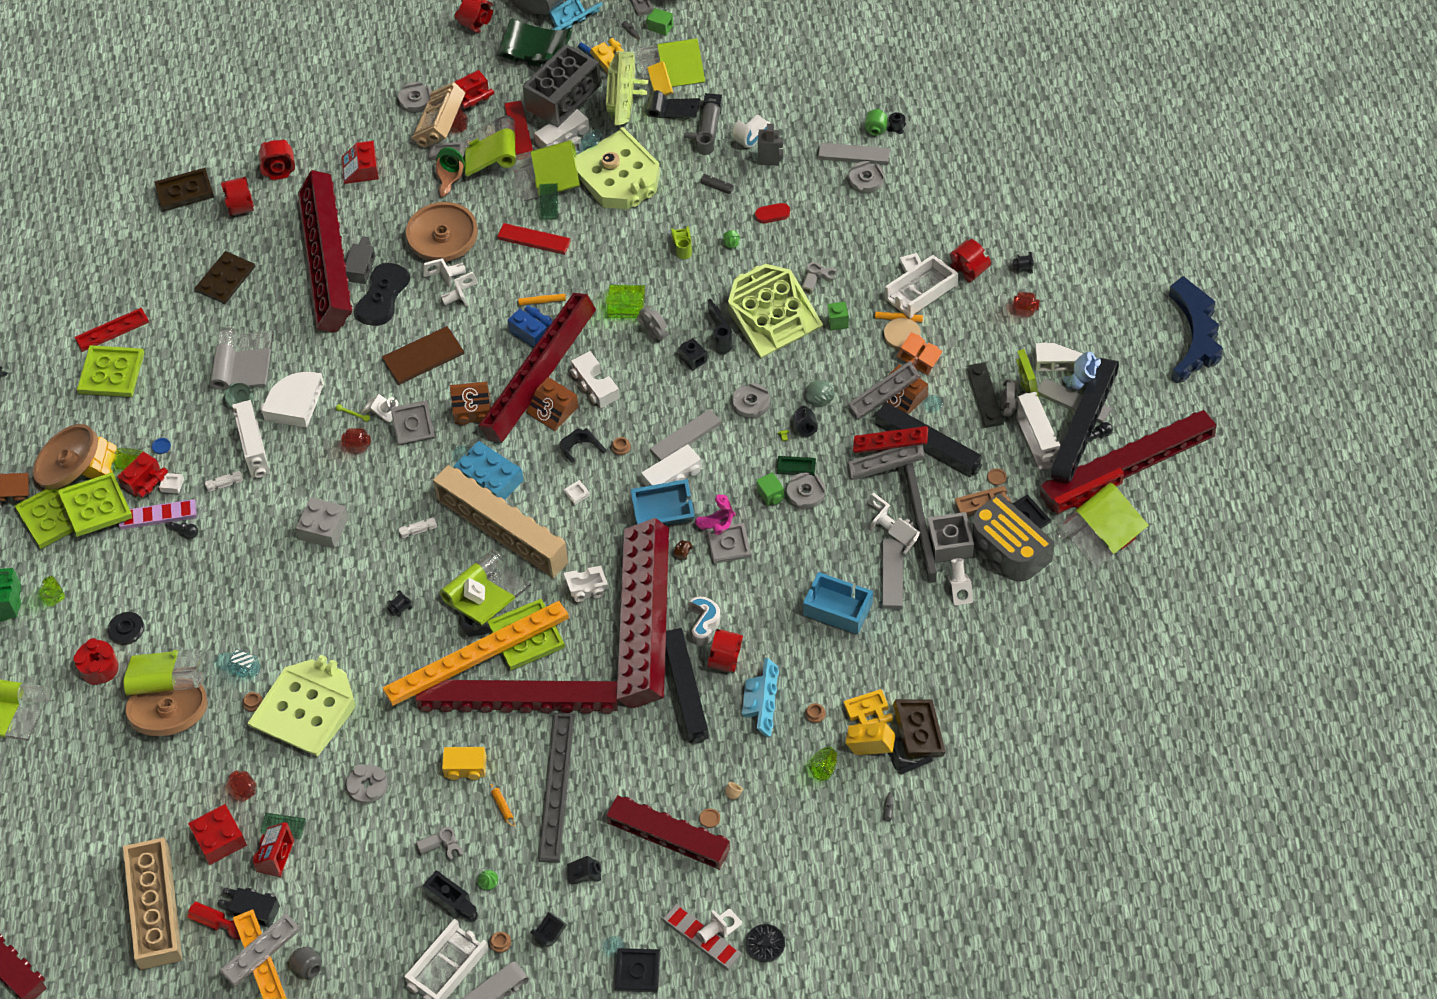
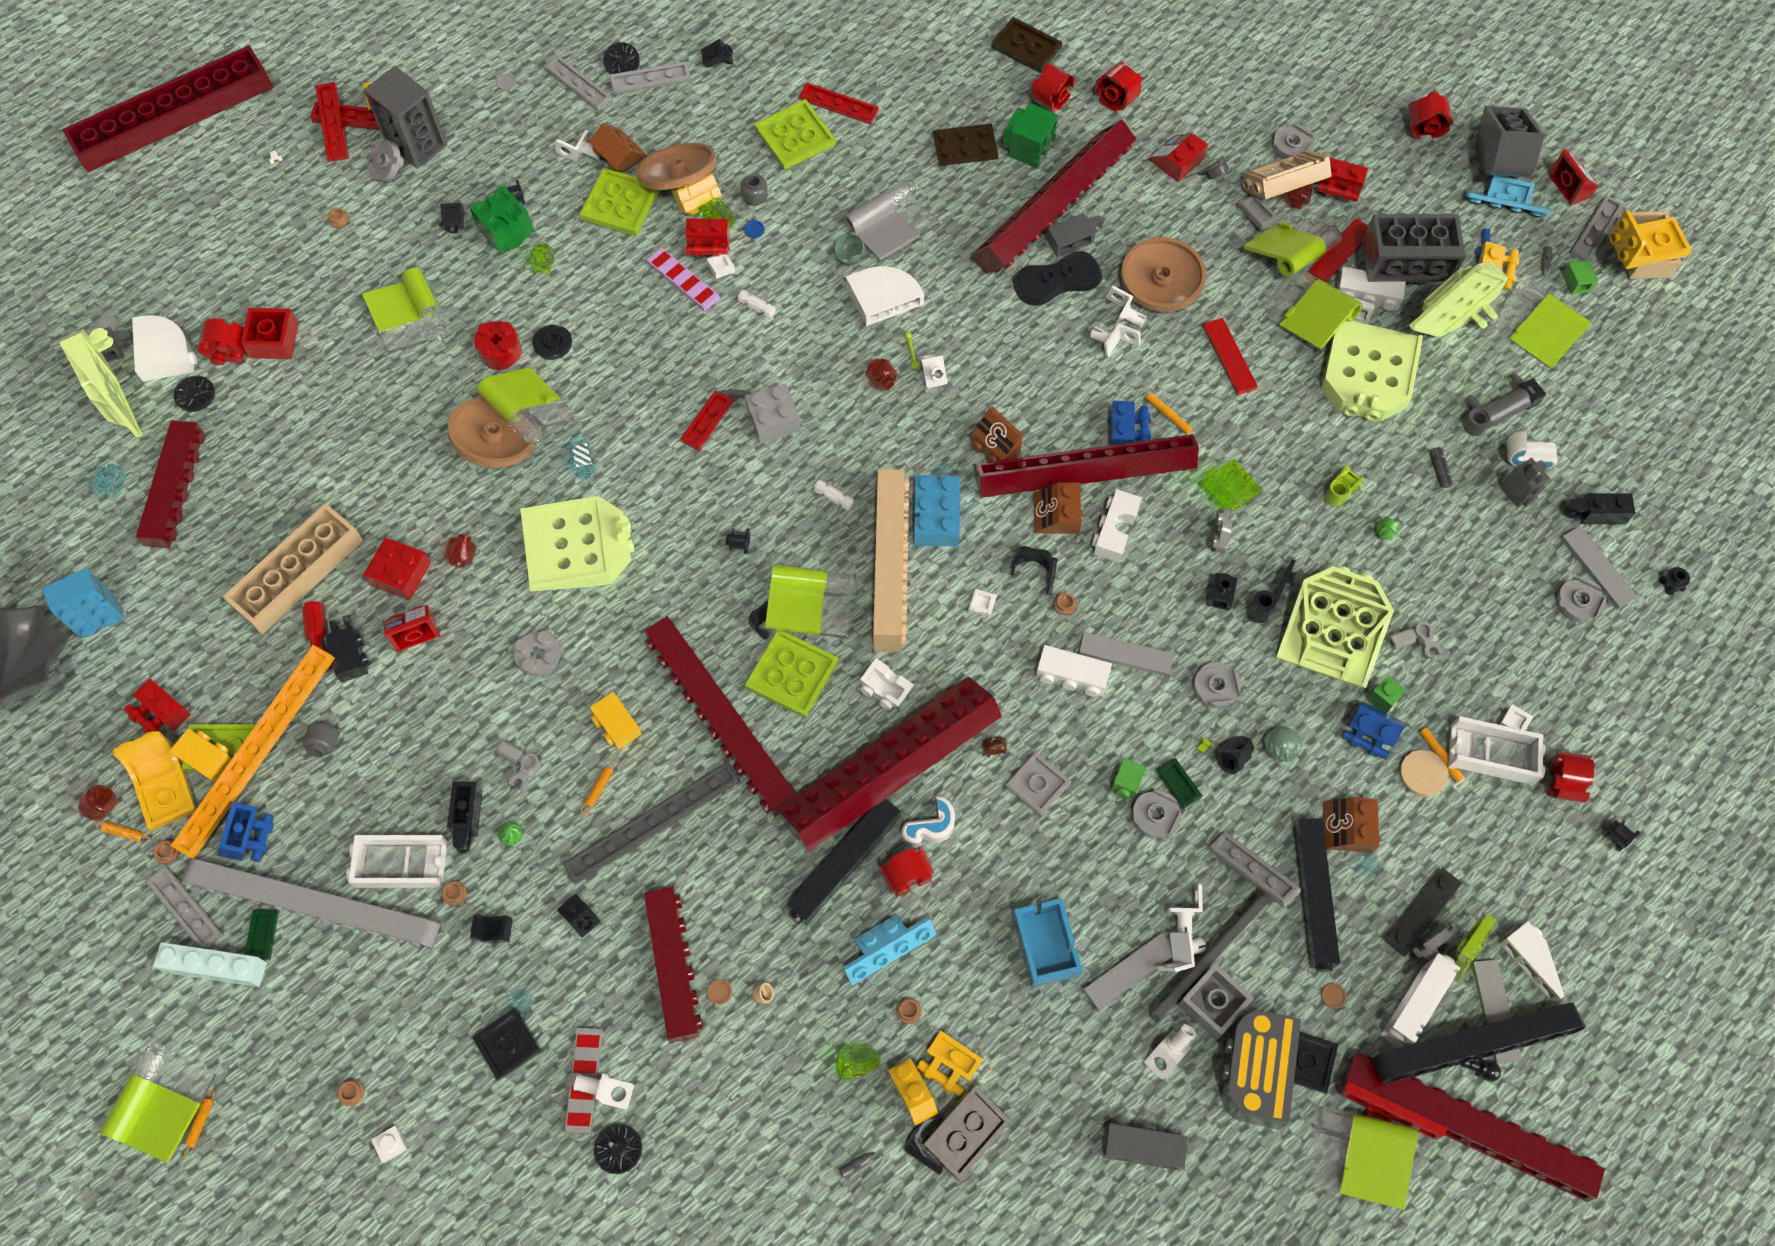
camera: 50 degrees right, 10 degrees up
lime plate [58,472,132,537] -> none
black bar [165,522,198,539] -> none
light grey tile [220,913,301,987] -> none
white door [232,400,270,478] -> none
medium nougat plate [243,692,263,712] -> none
clear green tile [260,813,306,839] -> none
reddish brown tile [382,326,464,385] -> none
light orange plate [382,601,569,706] -> none
light grey tile [390,400,435,445] -> none
piece [436,147,465,198] -> none
white plate [464,578,485,605] -> none
dark green panel [497,18,572,67] -> none
clear green tile [540,183,559,220] -> none
clear light blue plate [581,128,602,148] -> none
tan tile [602,152,620,169] -> none
dark azure piece [630,479,695,525] -> none
black door [645,90,700,118] -> none
yellow tile [647,61,673,96] -> none
dark pink helmet [695,494,736,535] -> none
red tile [755,203,790,224] -> none
light grey tile [848,361,921,419] -> none
red bracket [853,426,928,453] -> none
bright green head [864,109,888,136] -> none
orange piece [897,332,943,375] -> none
medium nougat plate [954,486,1012,516] -> none
clear red head [1013,291,1040,316] -> none
light blue animal [1063,351,1101,390] -> none
dark blue arch [1169,276,1223,383] -> none
none -> red tile [680,390,734,451]
none -> dark grey helmet [719,389,750,401]
none -> dark grey head [741,174,768,205]
none -> green piece [1003,103,1059,169]
none -> dark grey brick [1104,1120,1188,1171]
none -> dark grey piece [1199,155,1232,179]
none -> blue brick [1342,701,1405,760]
none -> black hinge [1563,493,1636,525]

